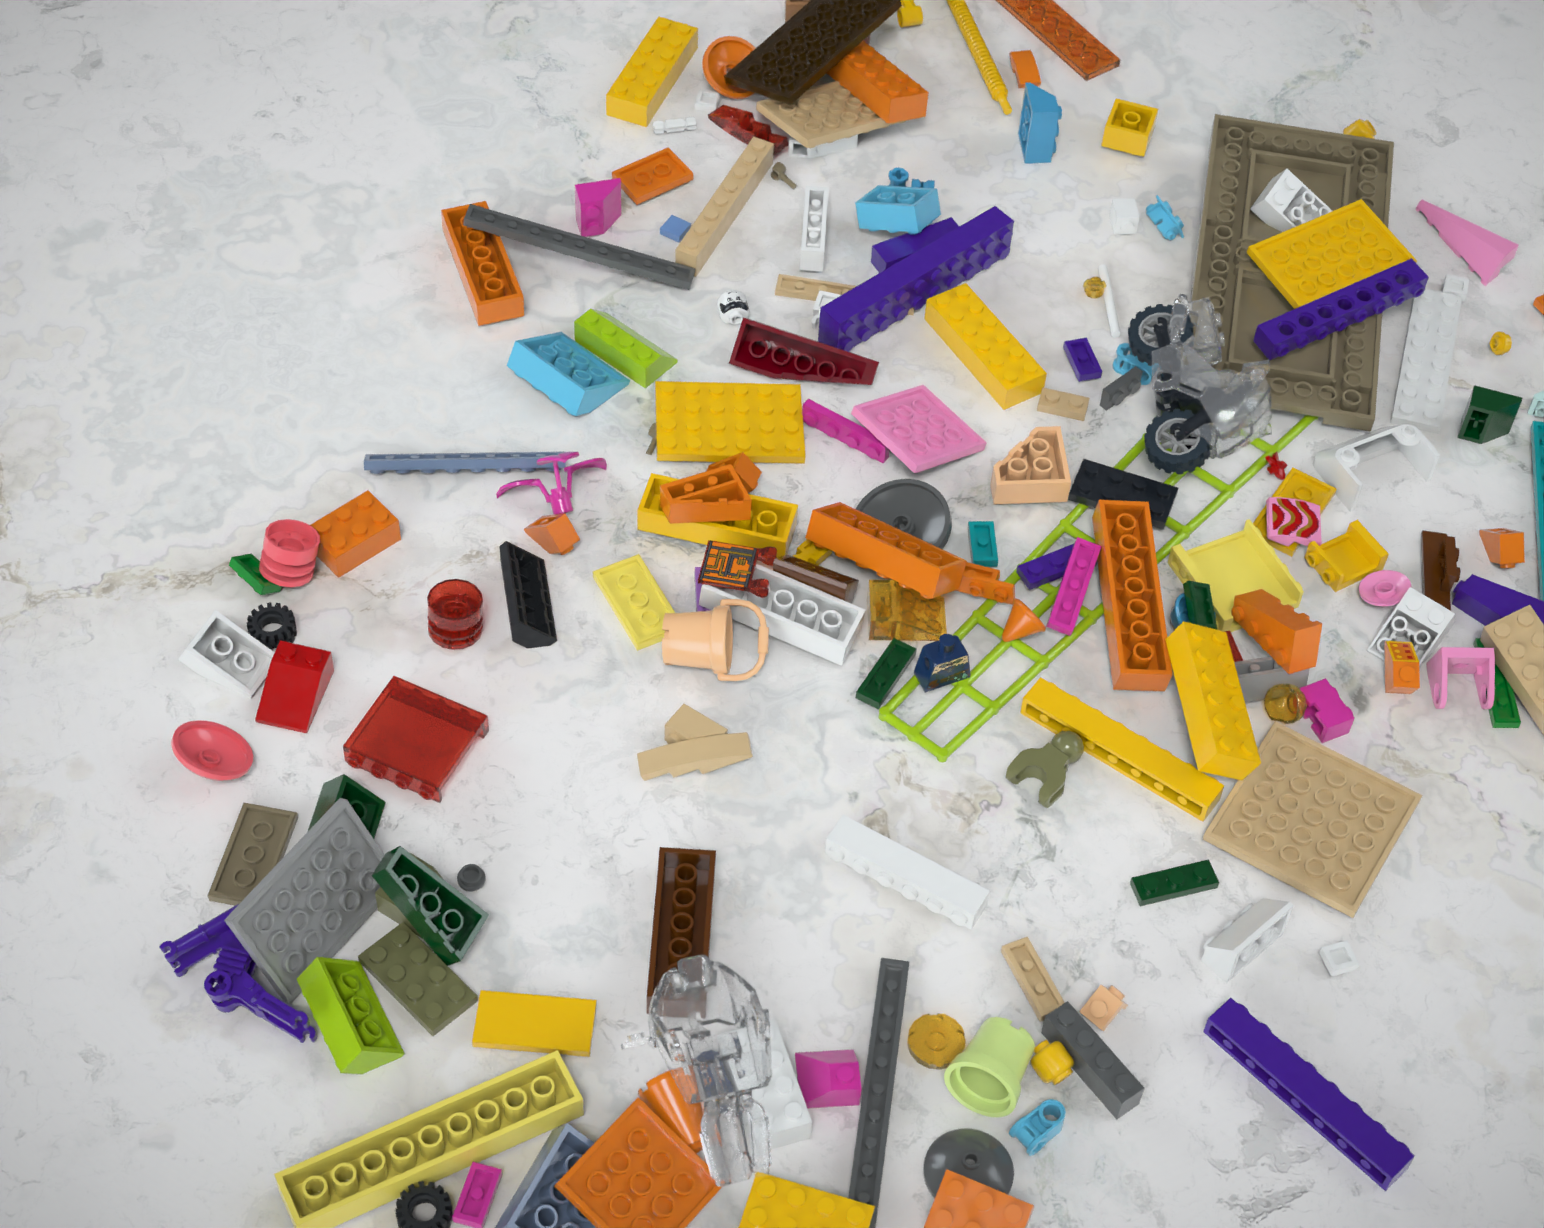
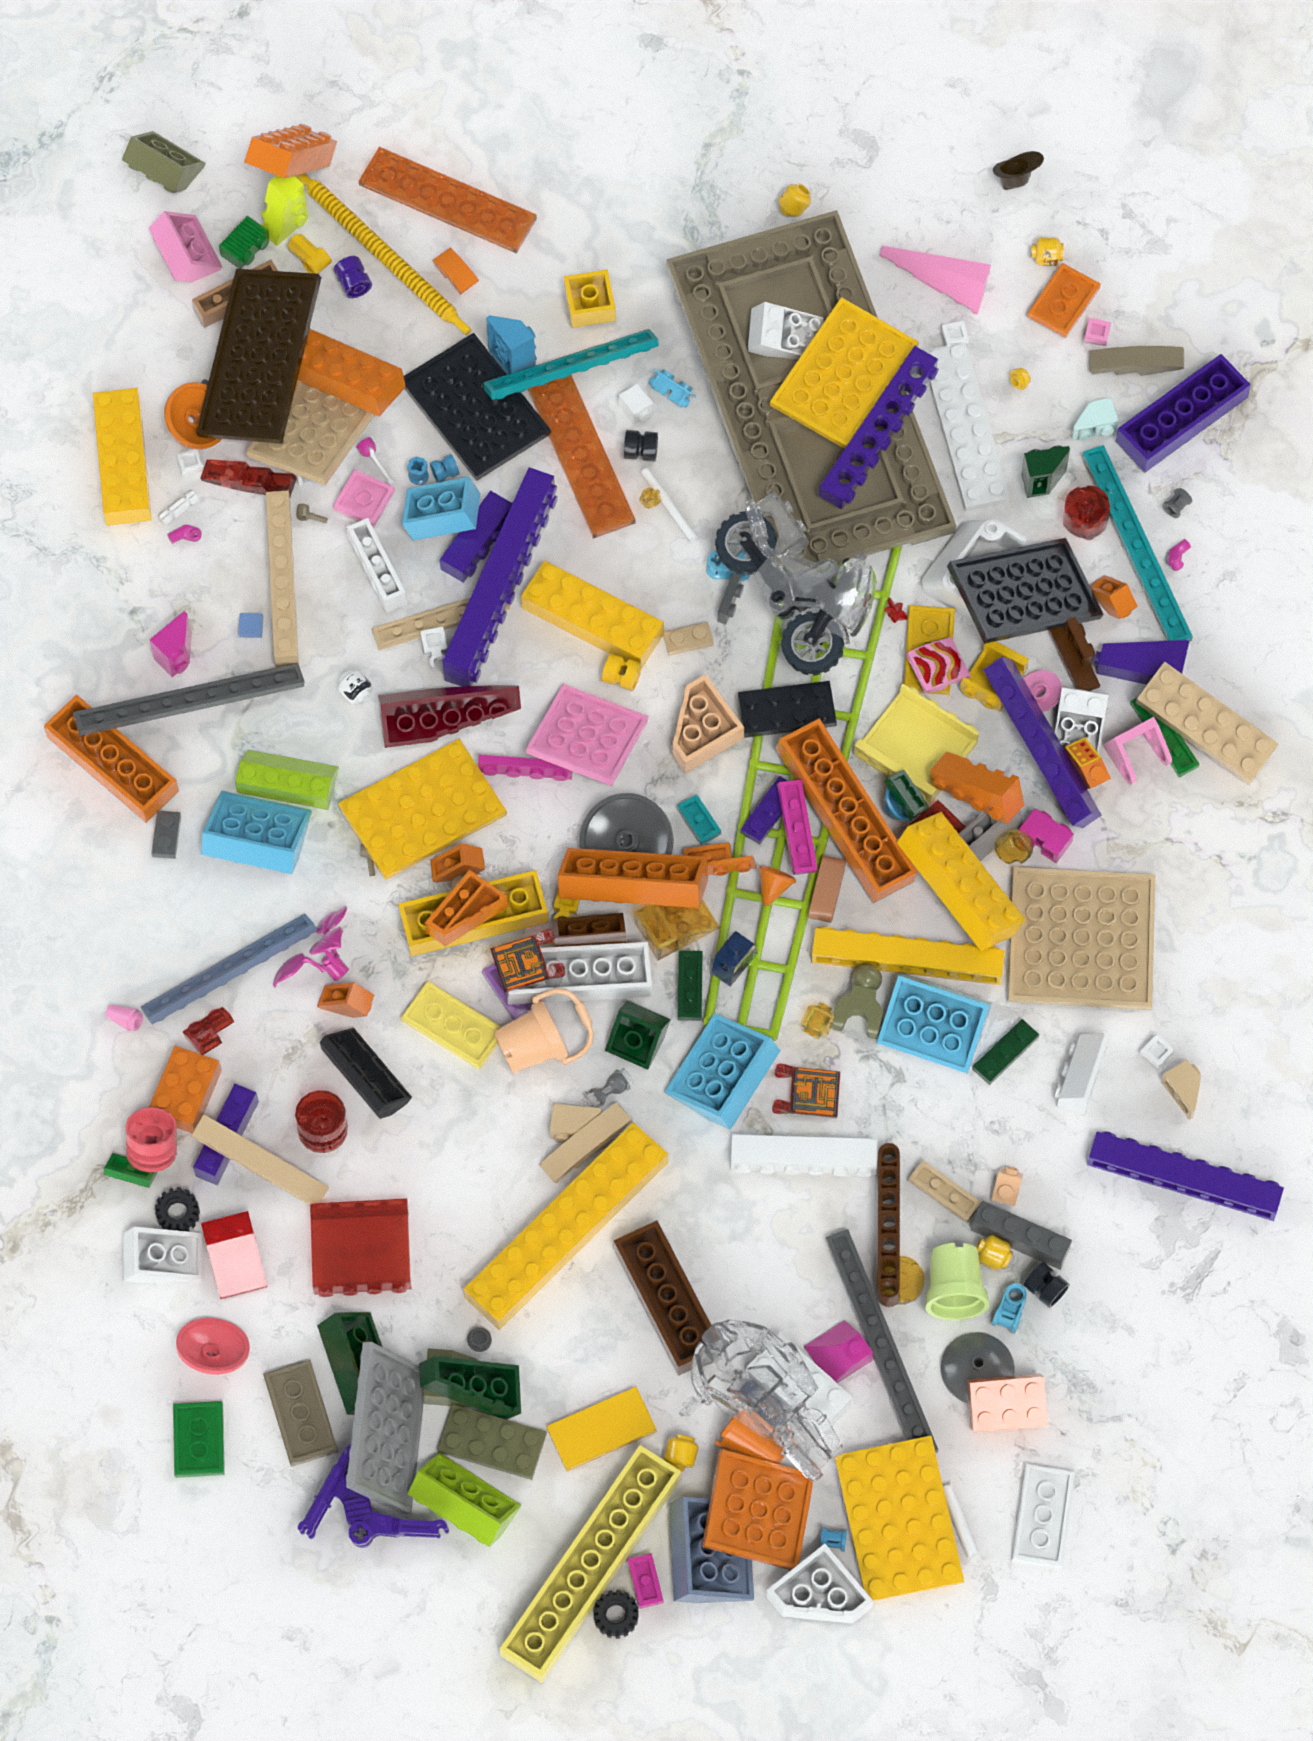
camera: 25 degrees left, 15 degrees up
orange plate [612,147,693,205] -> none
dark purple plate [1063,337,1102,382] -> none
none -> bright pink cone [106,1004,143,1031]
none -> dark grey plate [151,811,181,859]
none -> dark pink arm [167,524,202,544]
none -> green tile [173,1401,225,1478]
none -> clear red plate [182,1007,234,1056]
none -> tan tile [191,1114,329,1209]
none -> dark purple brick [193,1084,259,1186]
none -> dark purple wheel [333,256,372,299]
none -> bright pink plate [333,469,395,528]
none -> hinge [356,437,395,486]
none -> black plate [404,333,551,481]
none -> yellow brick [463,1122,668,1330]
none -> teal plate [483,329,659,400]
none -> clear orange plate [527,375,636,539]
none -> clear piece [581,1068,634,1108]
none -> yellow wheel [601,653,642,691]
none -> dark green slope [605,1001,671,1070]
none -> black wheel [624,430,658,462]
none -> yellow head [664,1434,699,1472]
none -> medium azure slope [665,1013,780,1130]
none -> flag [772,1064,840,1118]
none -> clear yellow head [800,1002,834,1039]
none -> nougat beam [808,855,846,923]
none -> medium azure slope [877,973,992,1073]
none -> reddish brown beam [878,1143,900,1307]
none -> black plate [947,538,1104,644]
none -> dark purple brick [983,657,1102,828]
none -> black wheel [1023,1262,1070,1308]
none -> clear red brick [1063,485,1110,540]
none -> tan slope [1161,1059,1201,1120]

